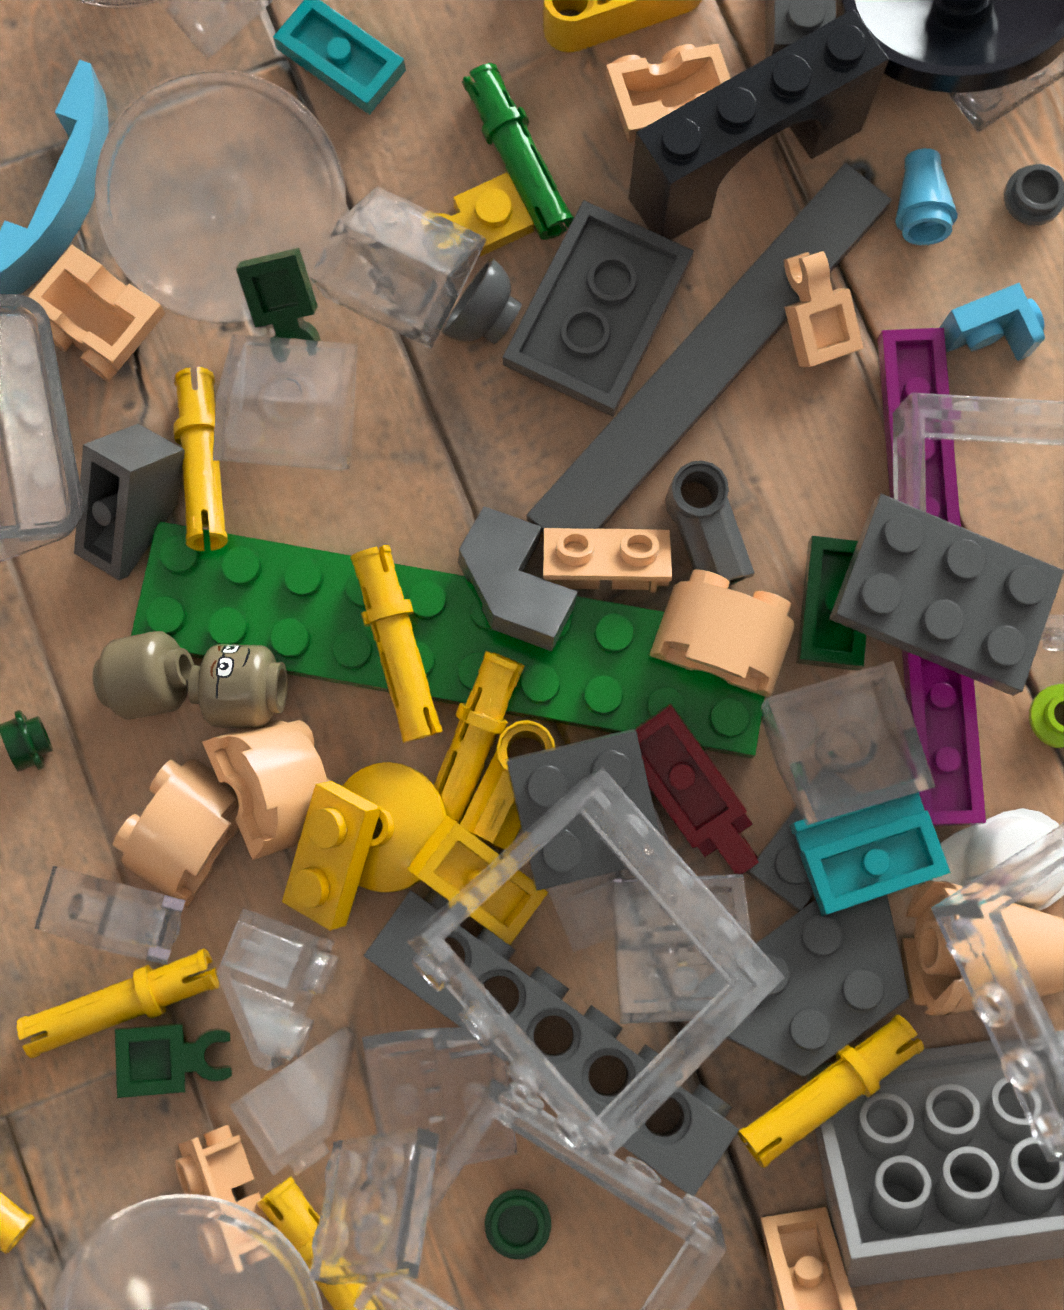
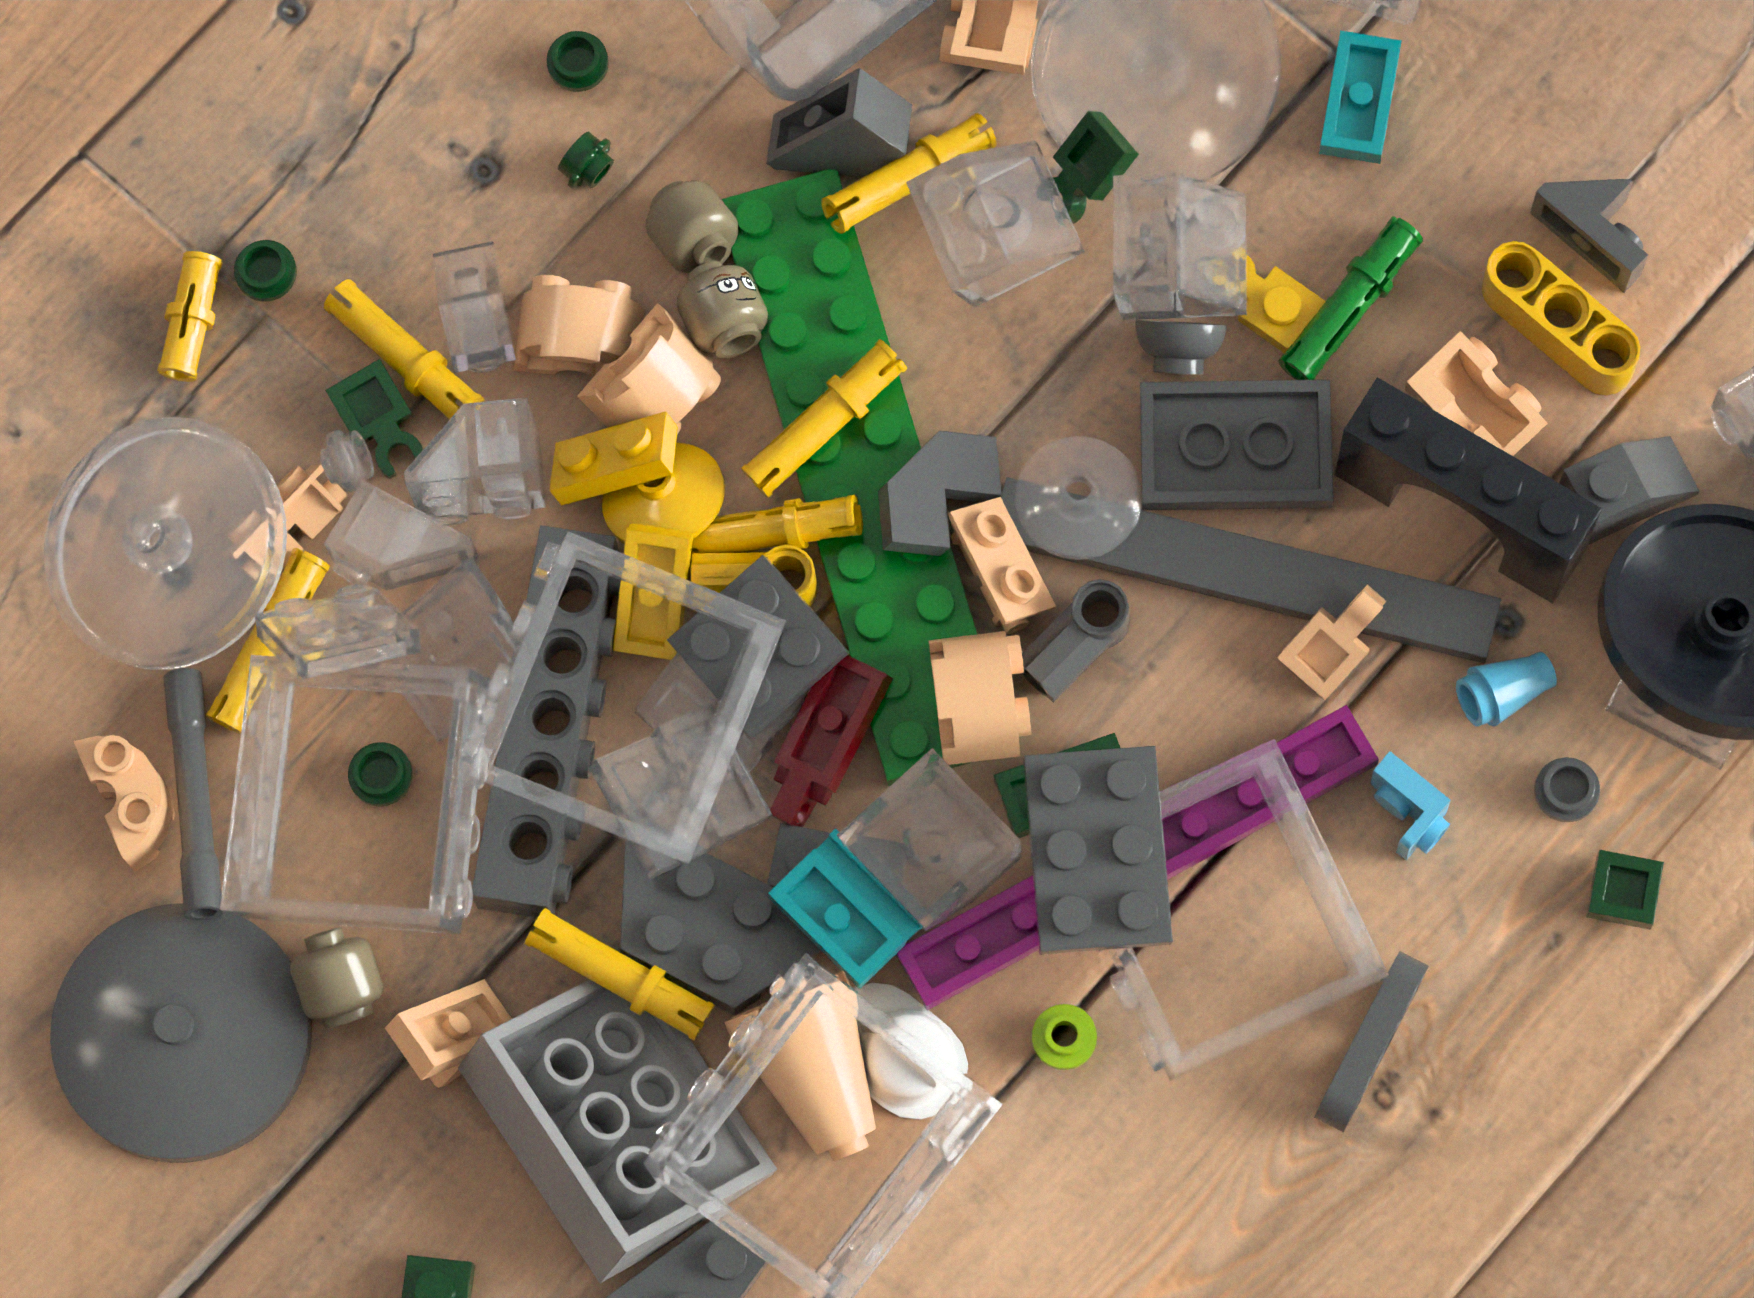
camera: 70 degrees right, 5 degrees down
none -> clear plate [320,430,374,492]
none -> clear dish [1015,436,1142,560]

